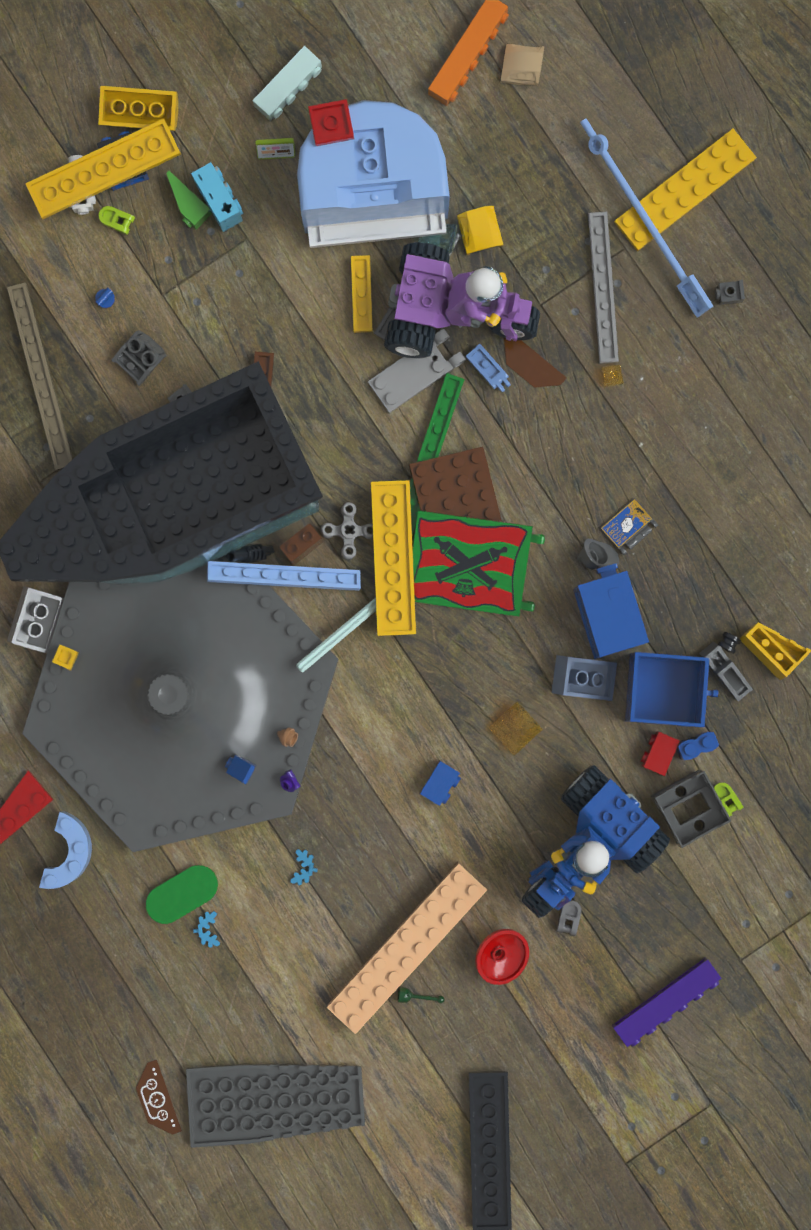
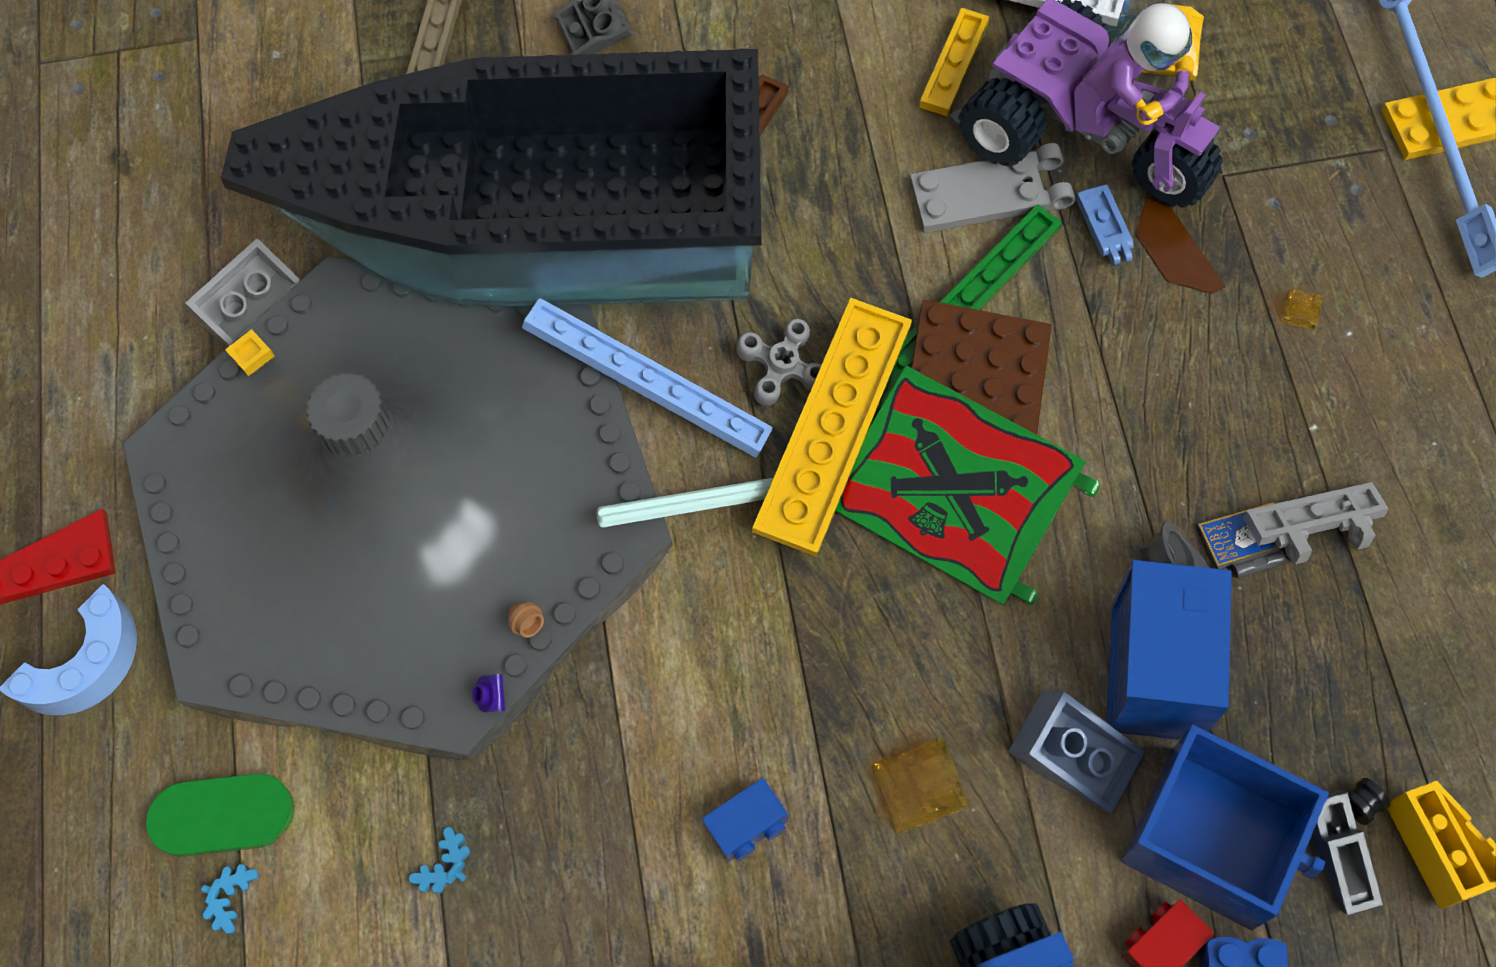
camera: 30 degrees right, 20 degrees down
blue slope [225,755,256,784] -> none
black hinge [227,544,275,563] -> none
reddish brown panel [280,524,323,565] -> none
light grey tile [588,212,619,364] -> none
none -> light grey hinge [1243,482,1389,565]

